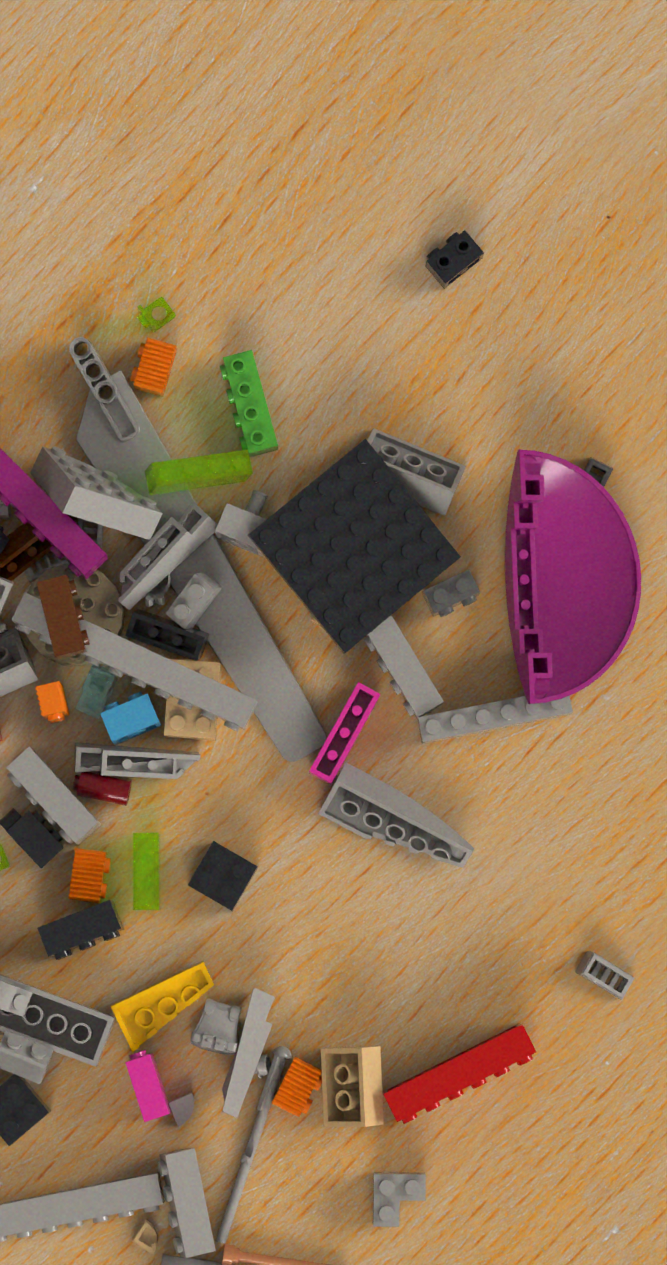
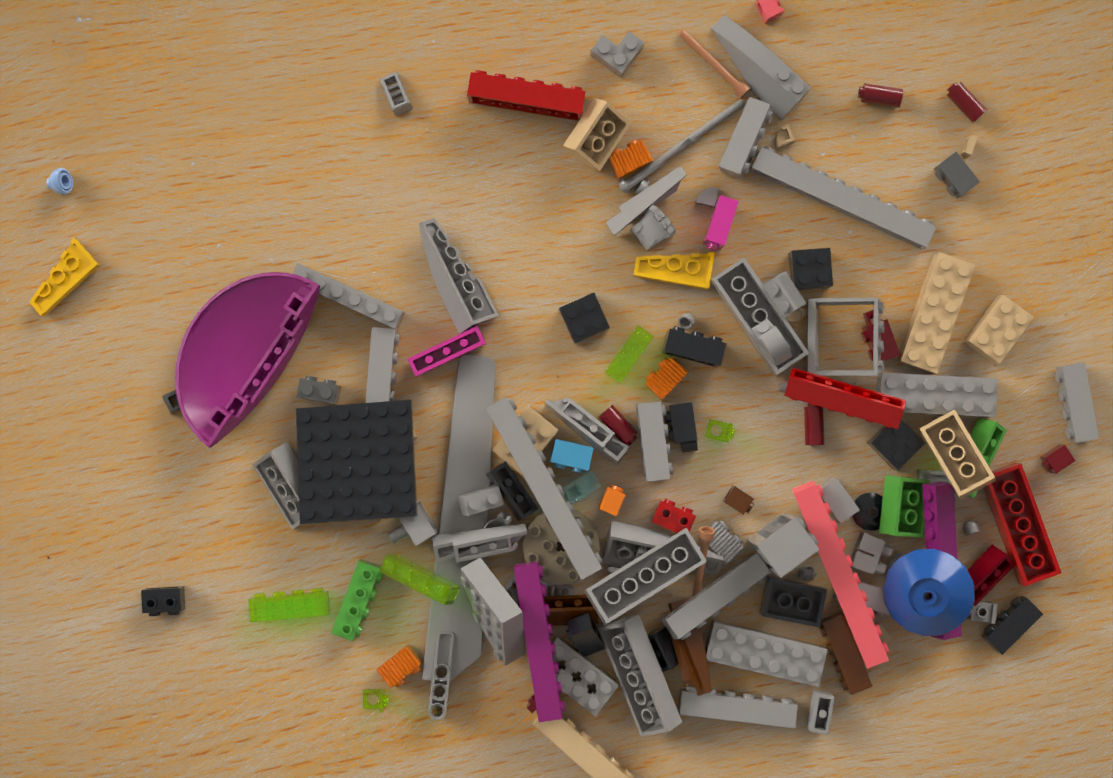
camera: 140 degrees left, 5 degrees up
reddish brown brick [37,575,90,659] -> none
none -> clear neon green brick [248,587,330,622]
none -> light grey hinge [678,313,695,330]

